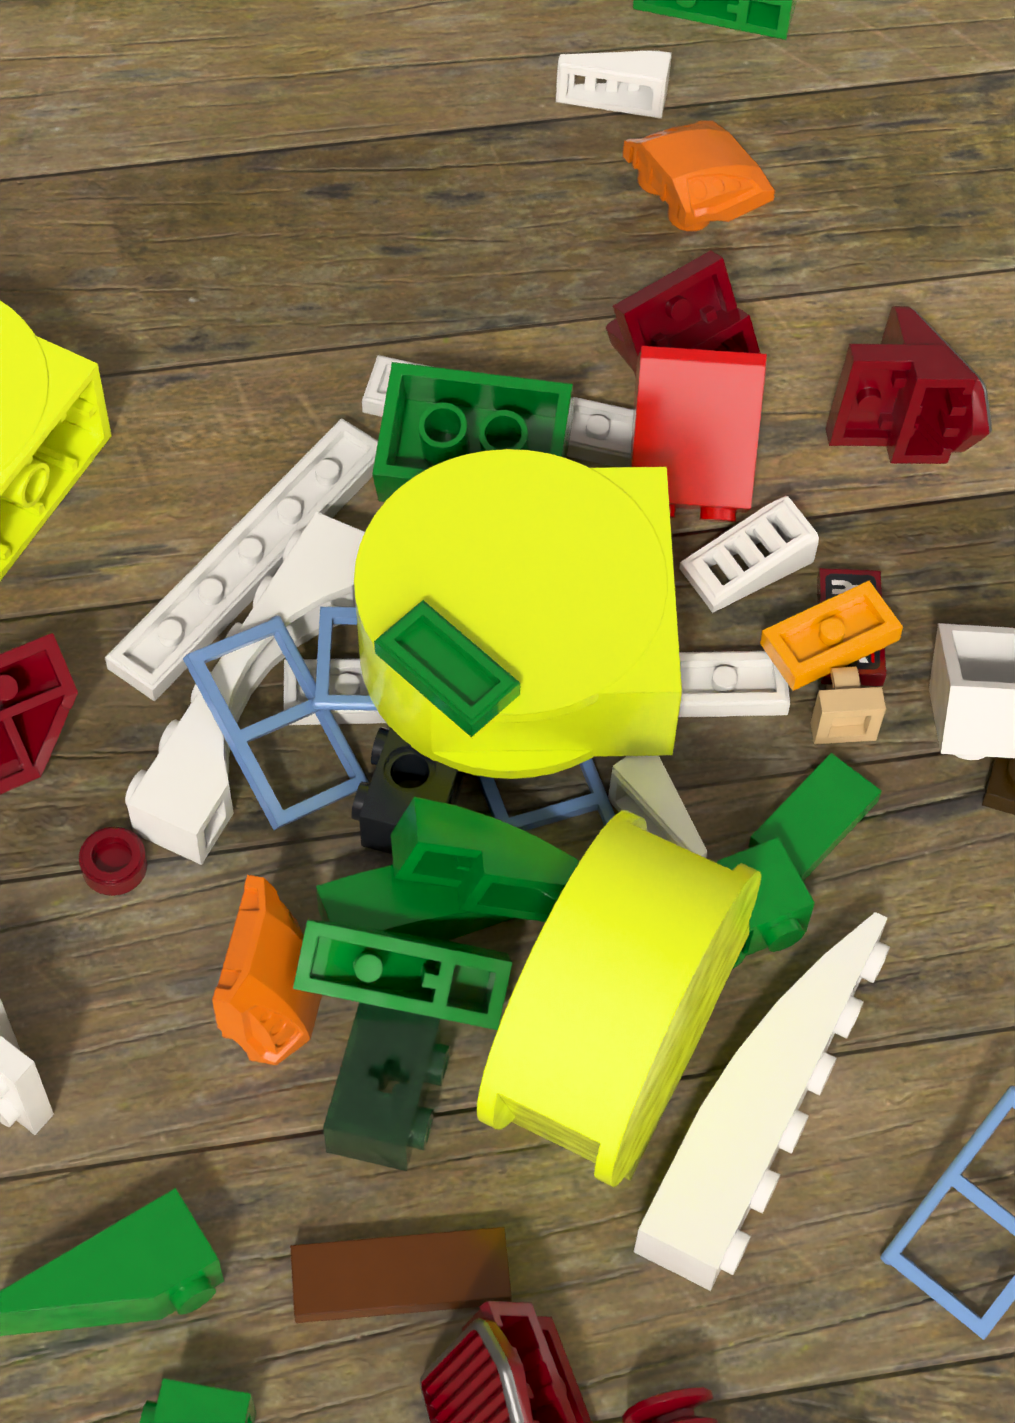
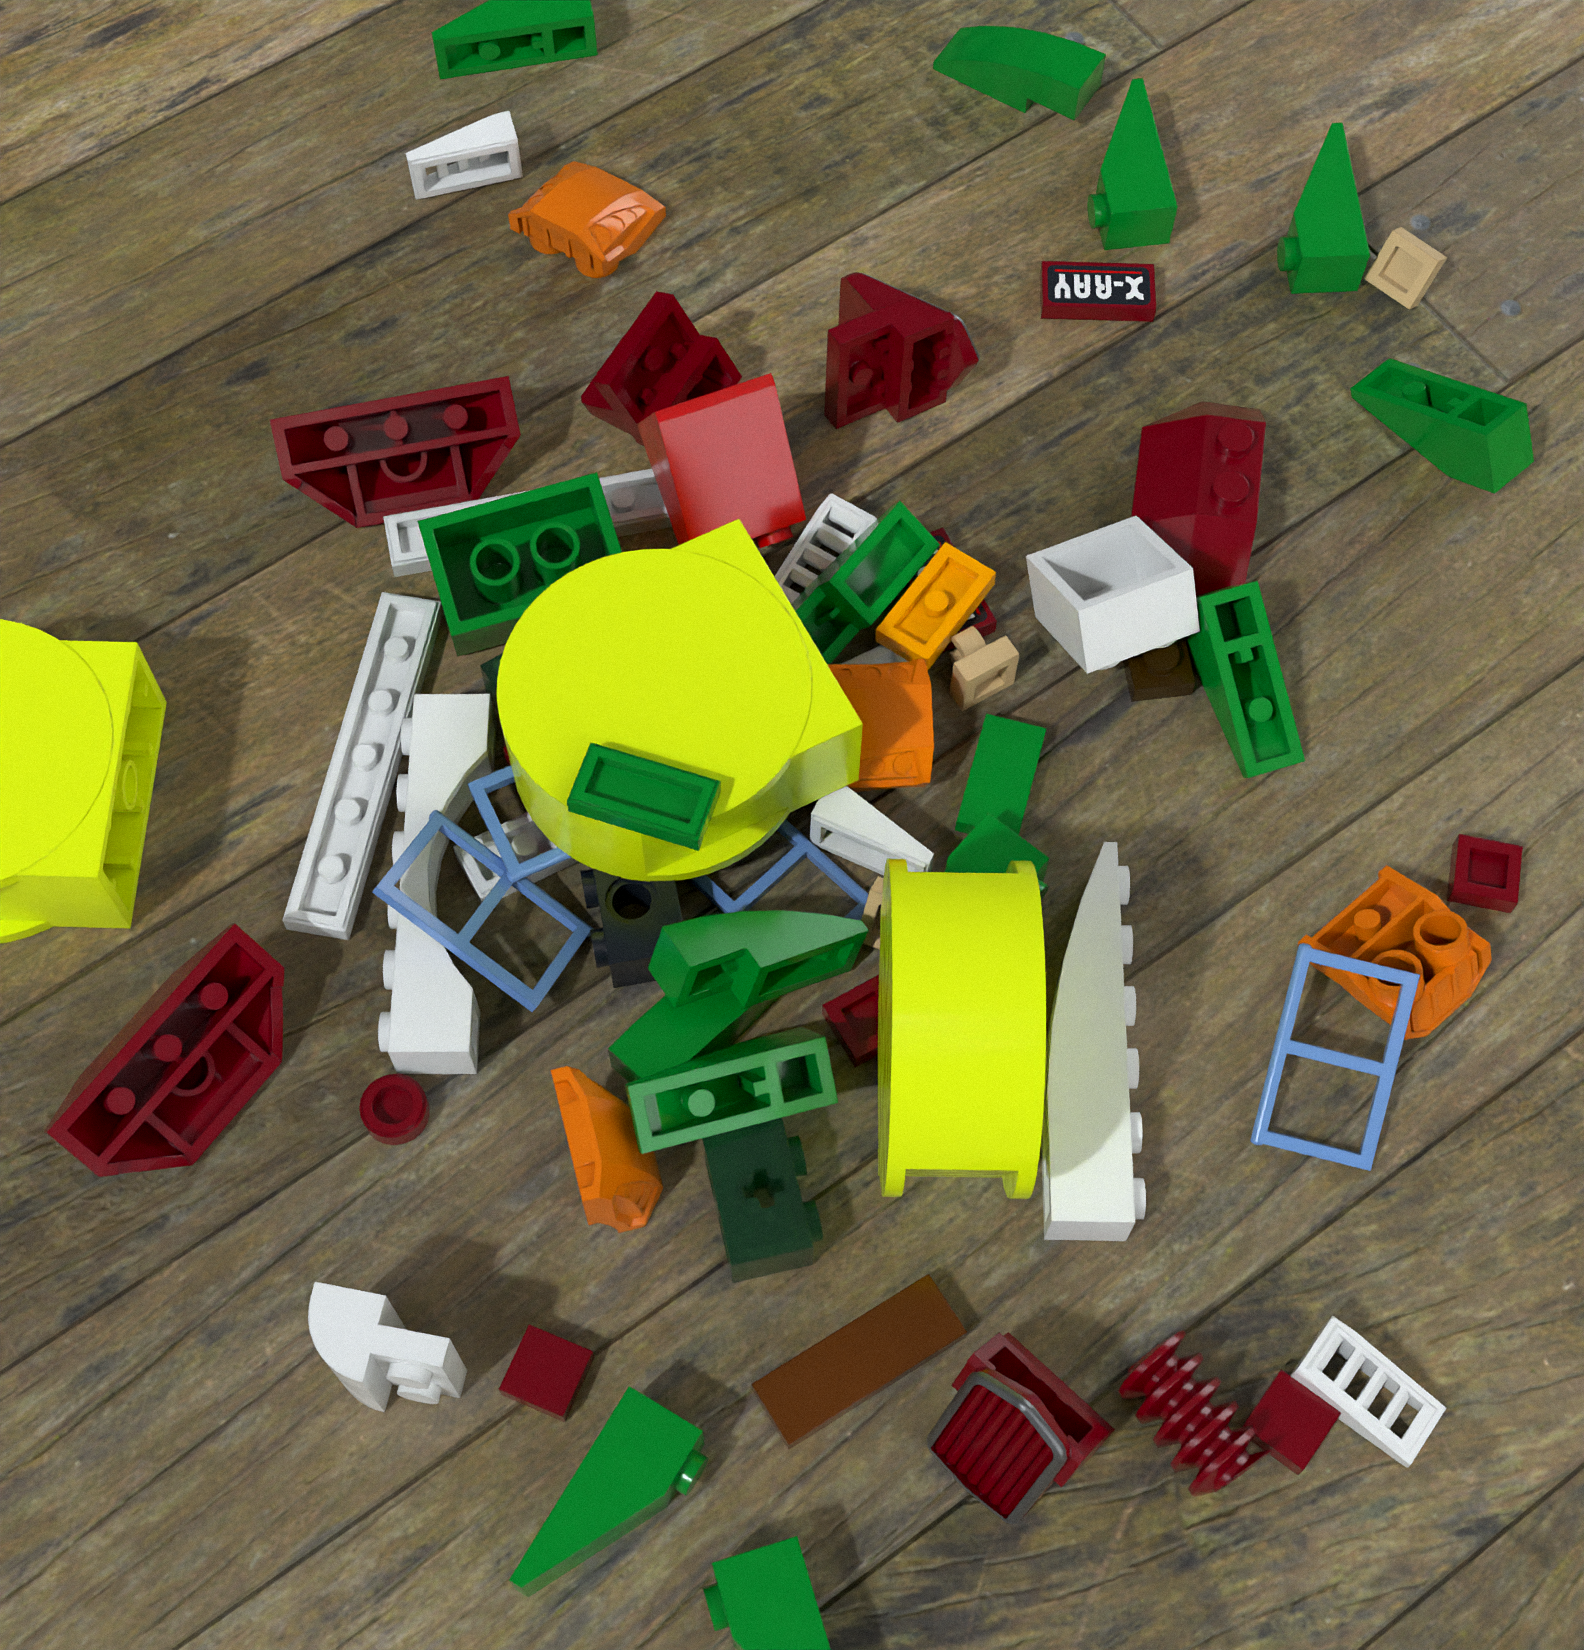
camera: 25 degrees left, 5 degrees up
none -> dark red wedge [270,376,521,528]
none -> dark red tile [499,1324,595,1422]
none -> green slope [791,501,940,664]
none -> orange slope [827,659,934,792]

